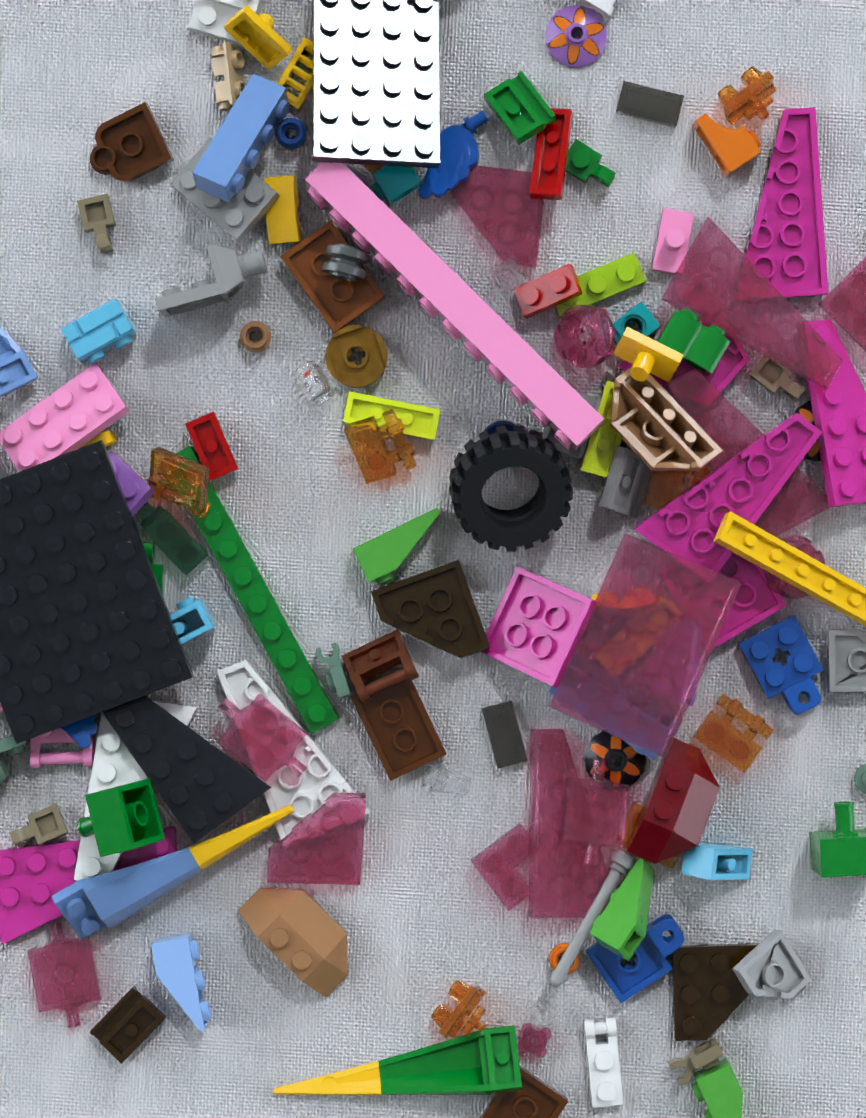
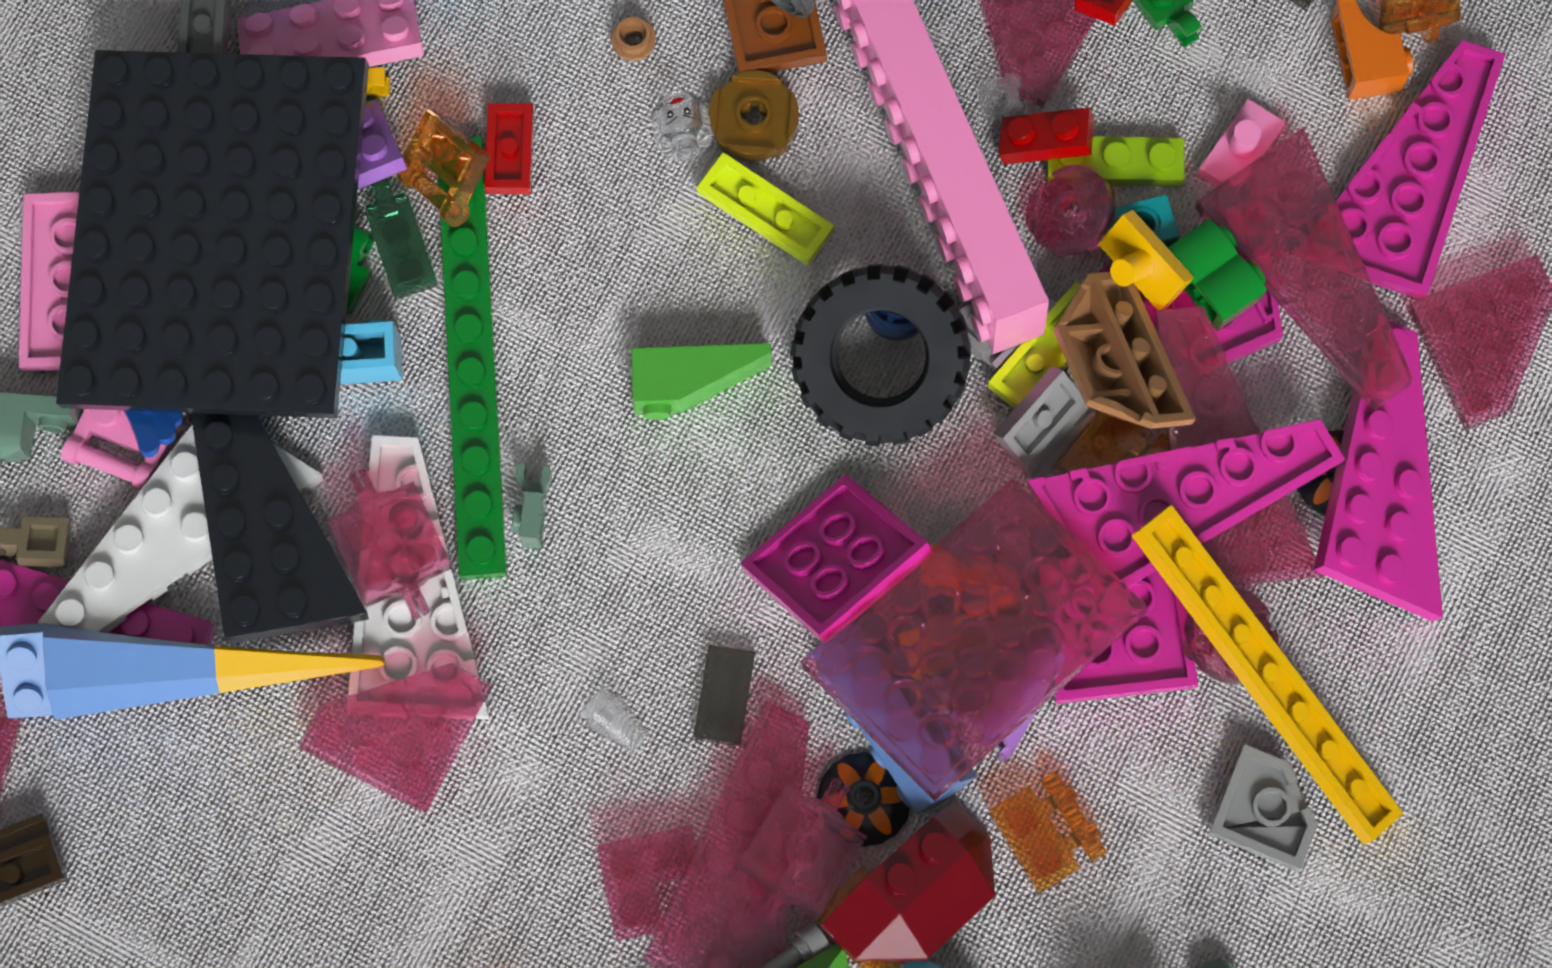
camera: 30 degrees right, 15 degrees down
green brick [78,778,165,857] -> none
light blue slope [151,933,211,1031] -> none
medium nougat wedge [238,888,348,997] -> none
copper plate [342,629,419,704] -> none
clear orange plate [344,409,417,484] -> none
reddish brown plate [350,679,447,781] -> none
dark brown plate [371,560,491,659] -> none
blue plate [738,615,824,715] -> none
dark tan plate [749,350,805,402] -> none

